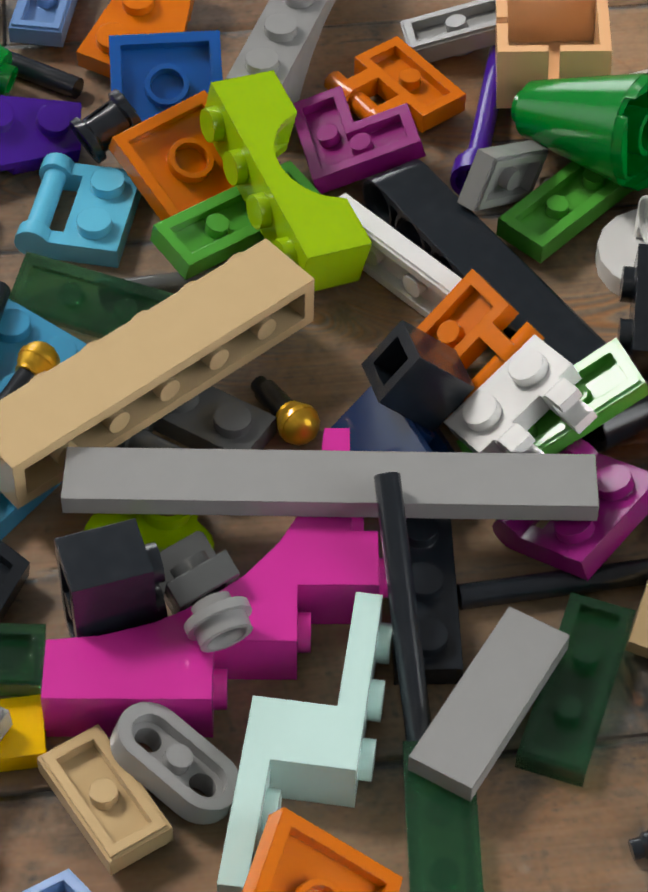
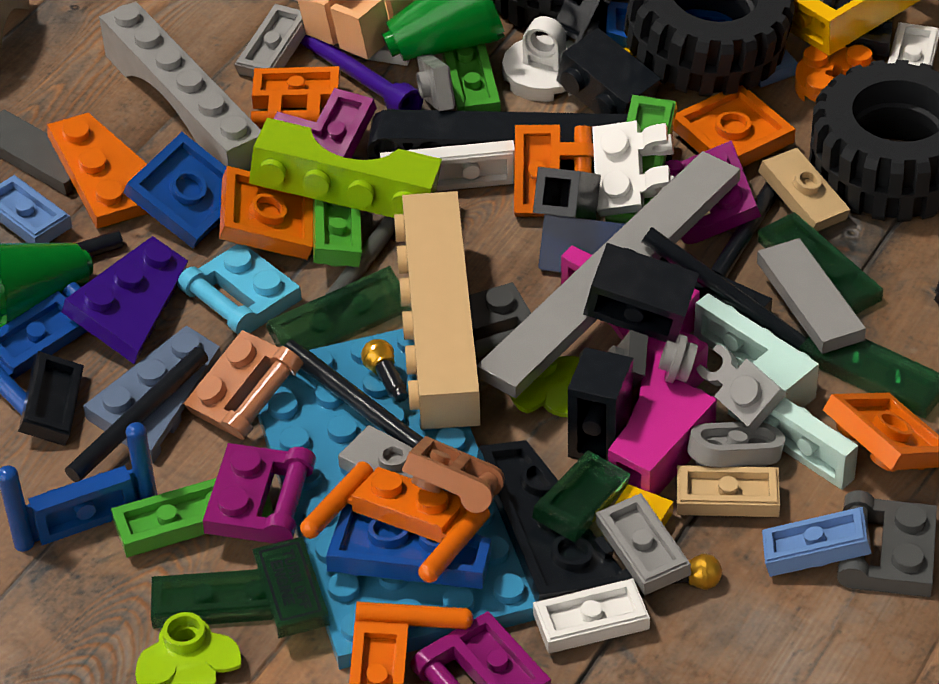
camera: 50 degrees left, 5 degrees down
black bush [69,89,142,164] -> none
pearl gold piece [251,376,320,446] -> none
none -> black brick [583,243,699,343]
none -> light grey plate [696,345,787,431]

